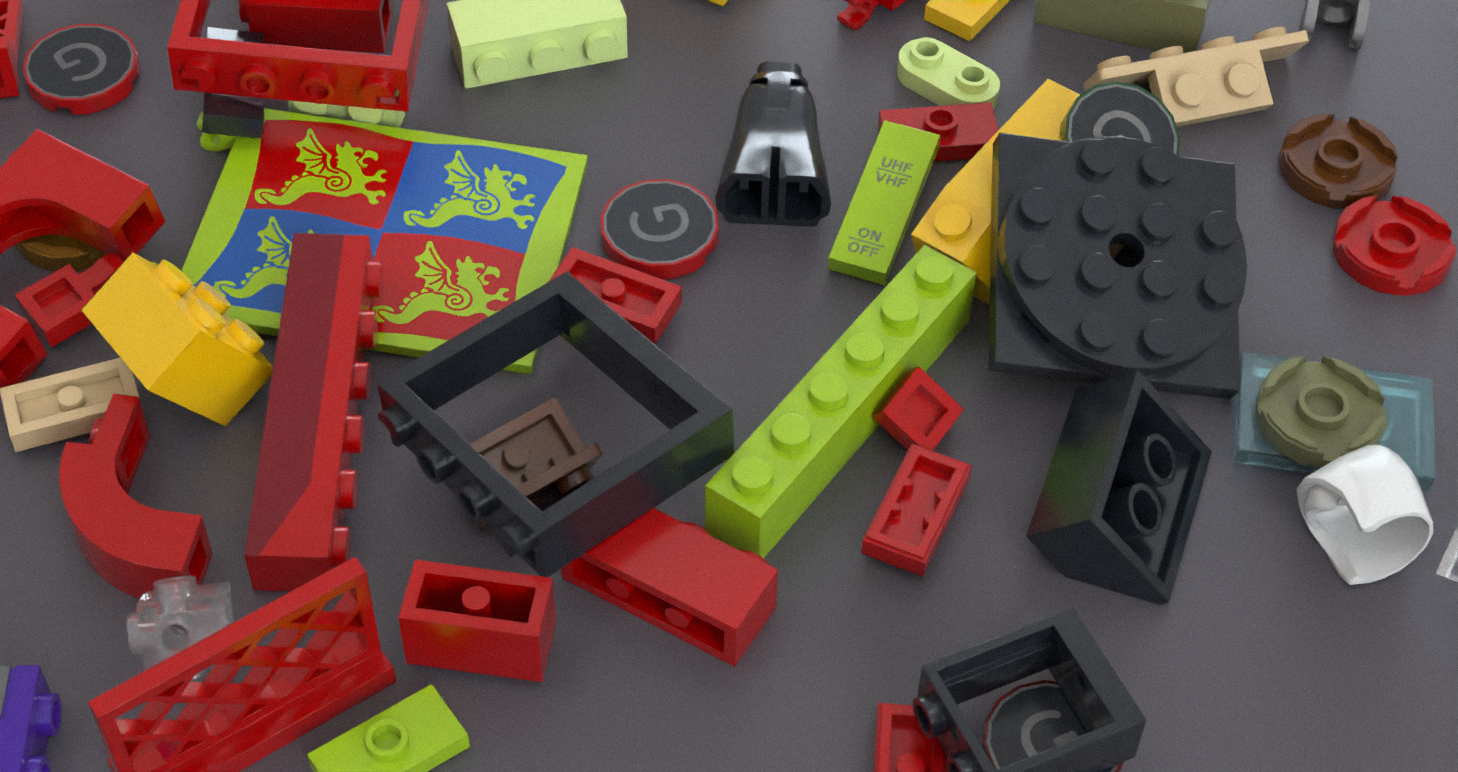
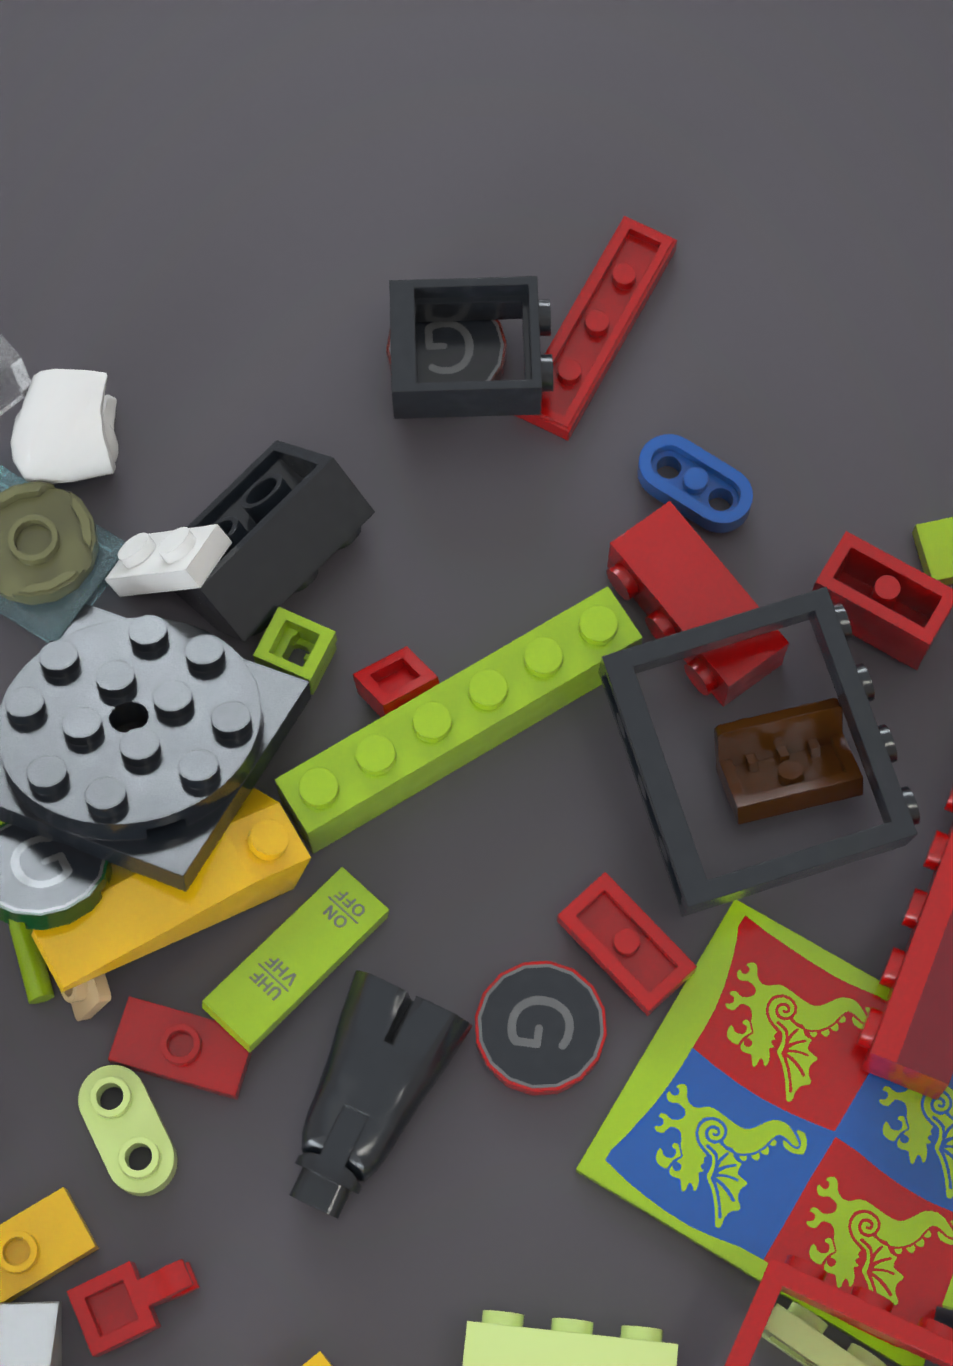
camera: 155 degrees left, 20 degrees up
red plate [861,443,973,576] -> none
none -> white plate [105,524,232,597]
none -> lime piece [253,606,337,695]
none -> blue plate [637,434,753,533]

